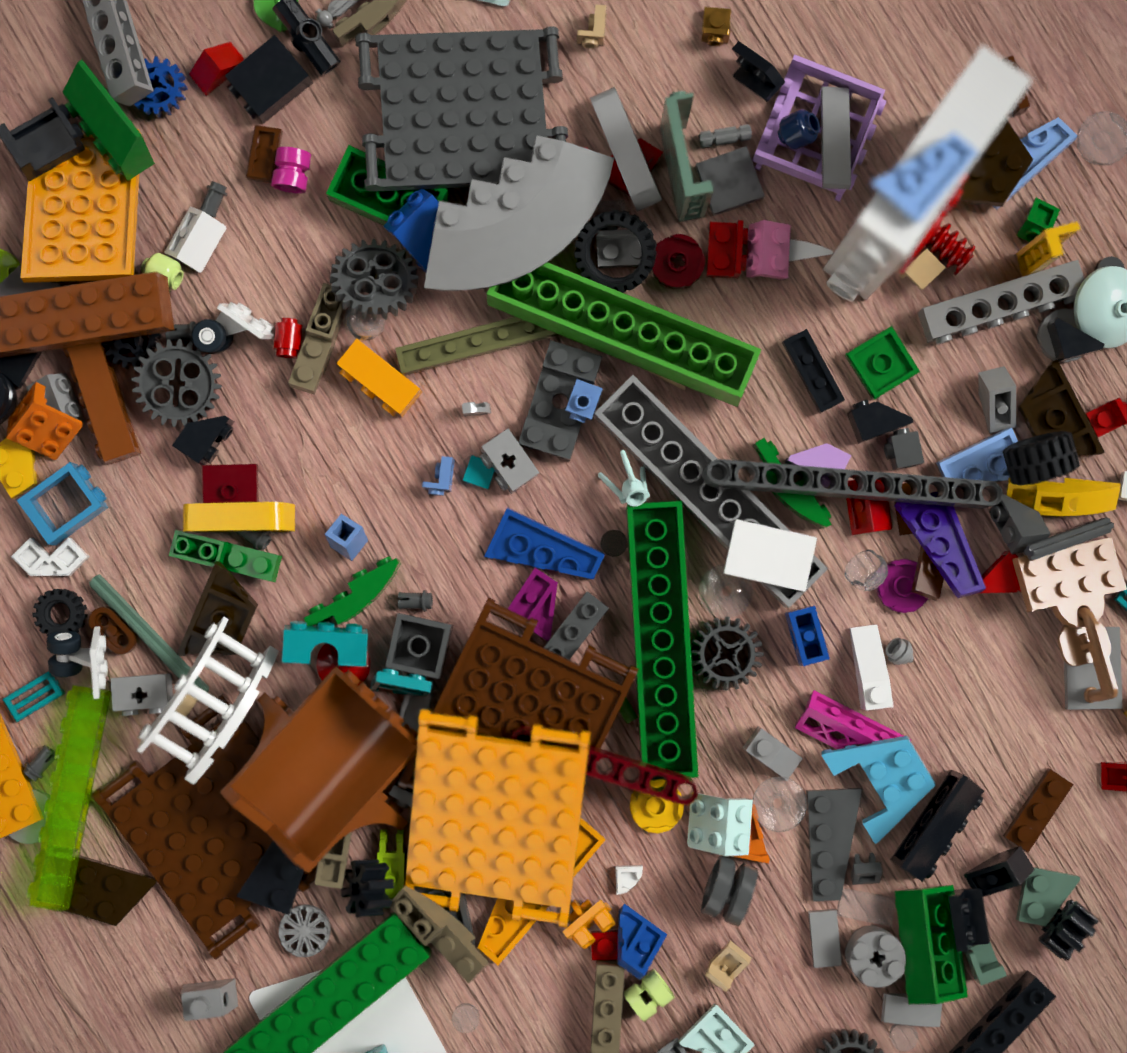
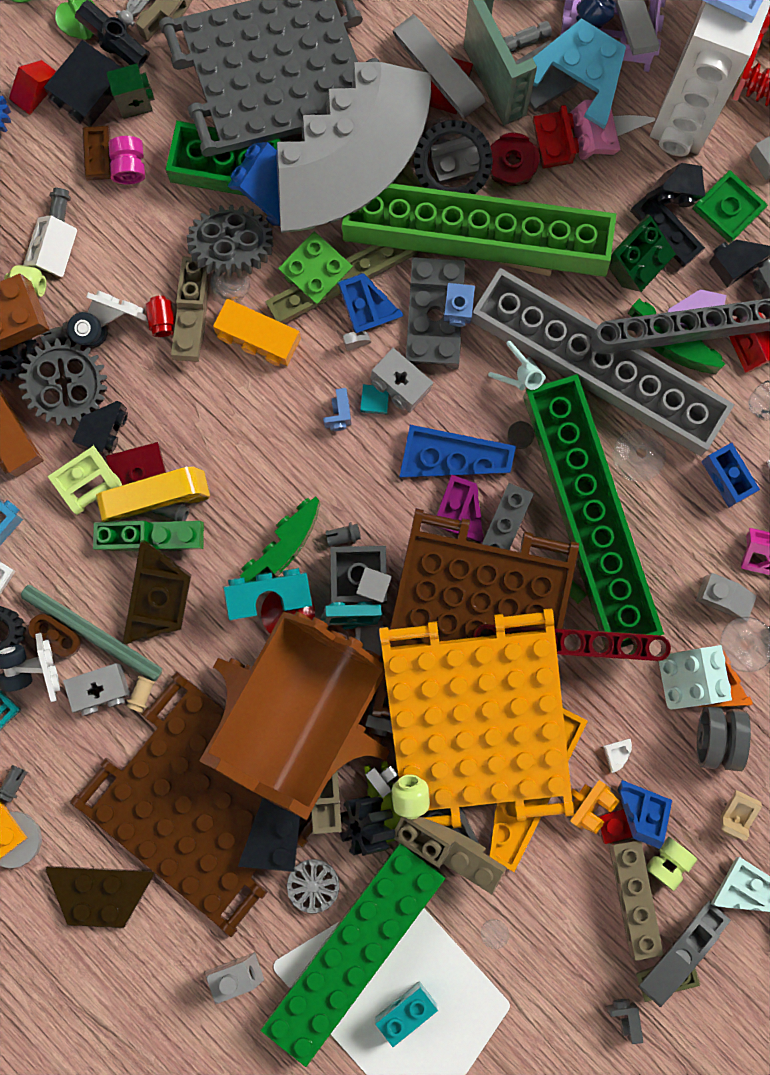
camera: 15 degrees left, 5 degrees down
clear neon green brick [27,685,111,911] -> none
white fence [137,617,279,784] -> none
medium blue brick [324,514,368,561] -> none
yellow tile [629,779,684,834] -> none
dark grey gear [691,617,764,691] -> none
white tile [723,519,817,592] -> none
tan panel [899,249,946,290] -> none
none -> yellowish green plate [47,445,122,515]
none -> dark green brick [106,64,155,119]
none -> bright green hinge [278,231,353,304]
none -> blue wing [337,273,403,333]
none -> light grey tile [356,567,392,603]
none -> light grey tile [366,766,397,797]
none -> yellowish green head [392,775,430,819]
none -> medium azure wing [533,18,626,129]
none -> dark green slope [609,215,676,292]
none -> black slope [646,163,705,208]

